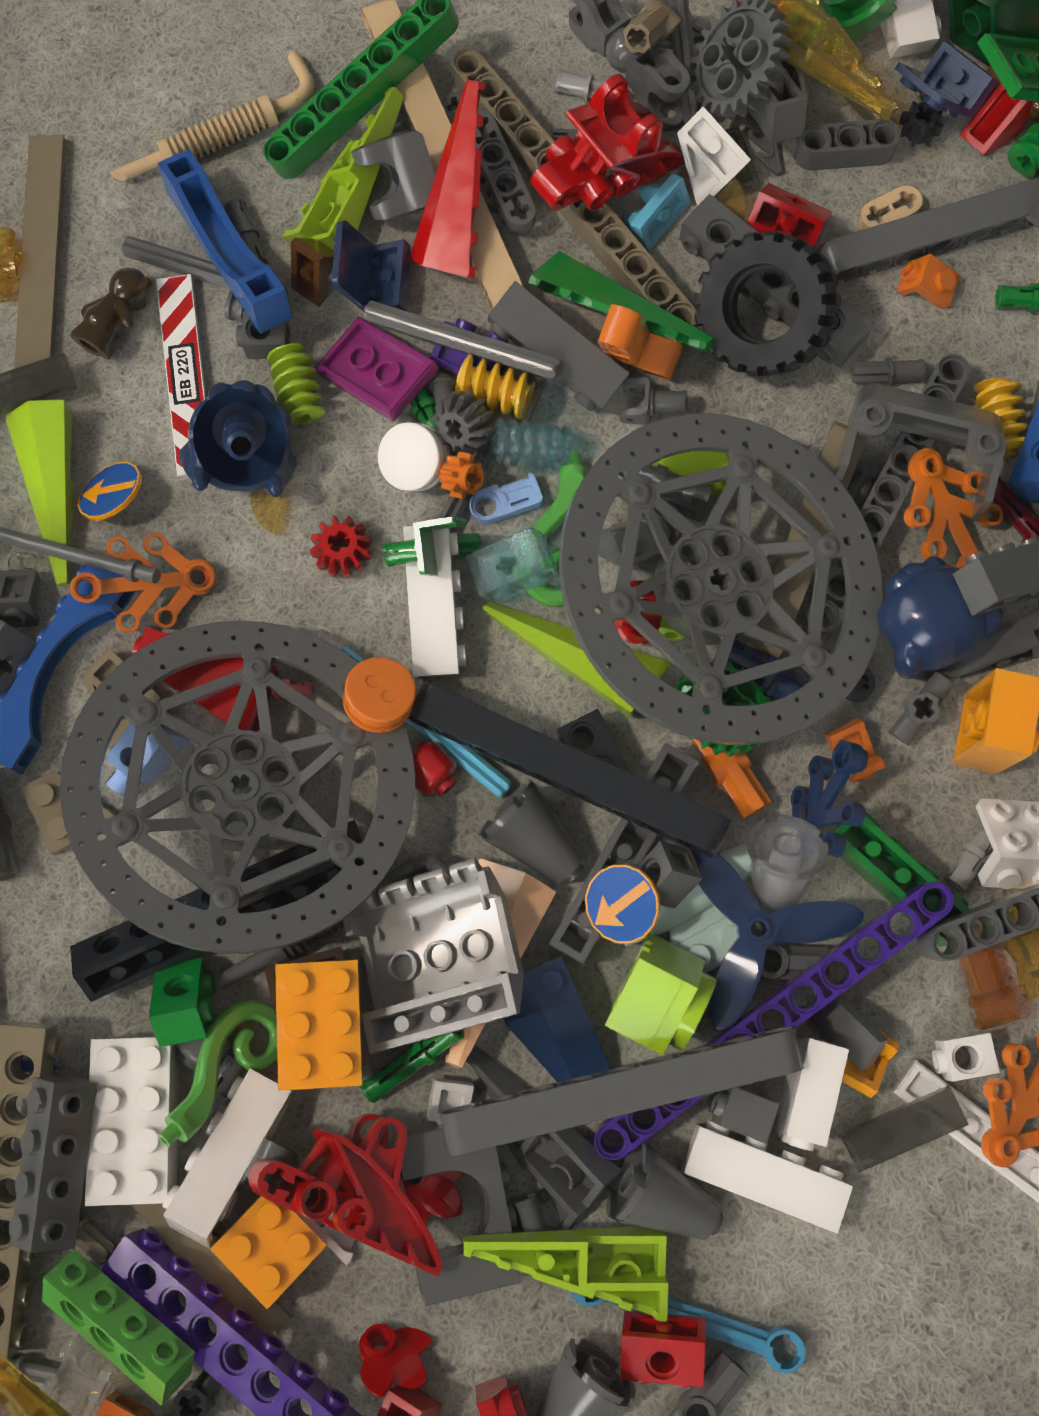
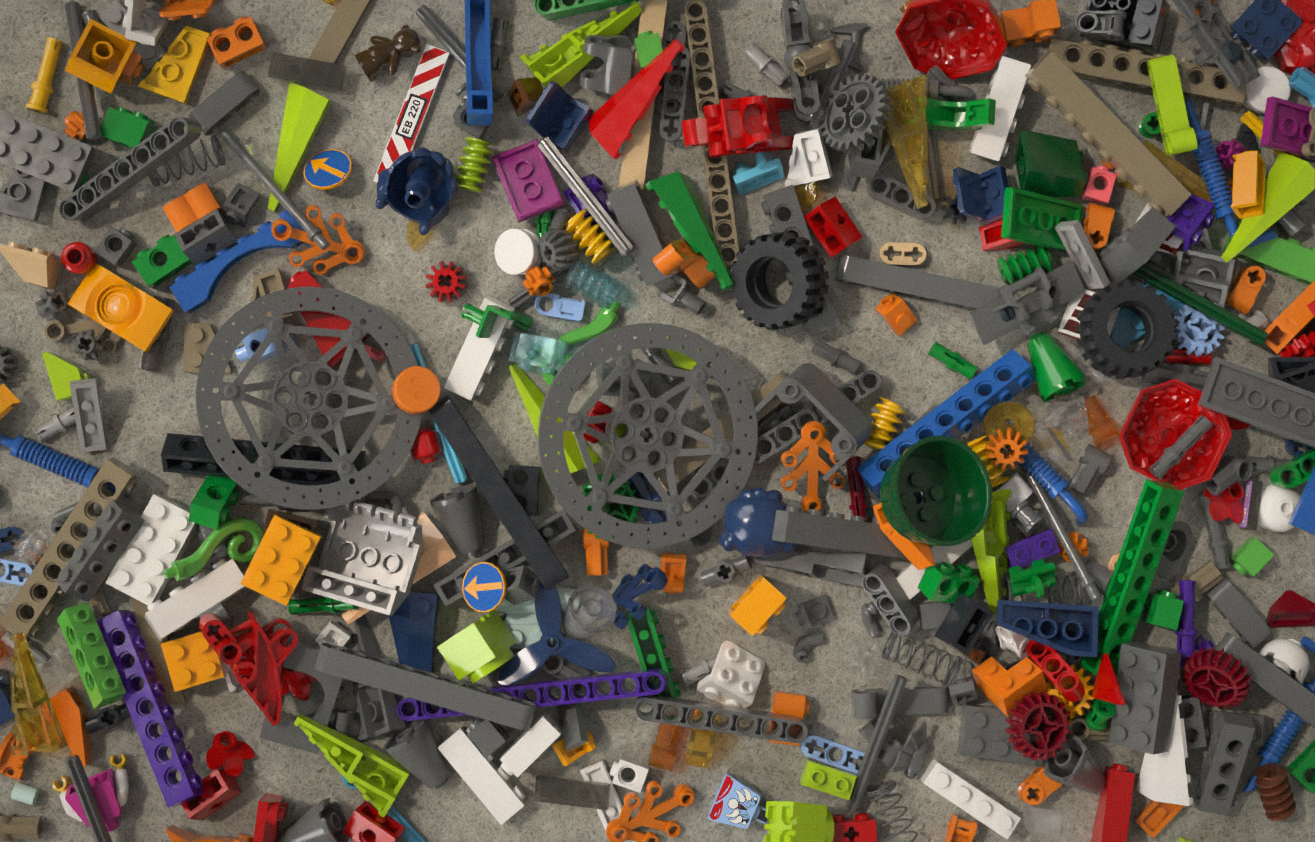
camera: 30 degrees right, 10 degrees up
none -> bright green brick [634,31,663,70]

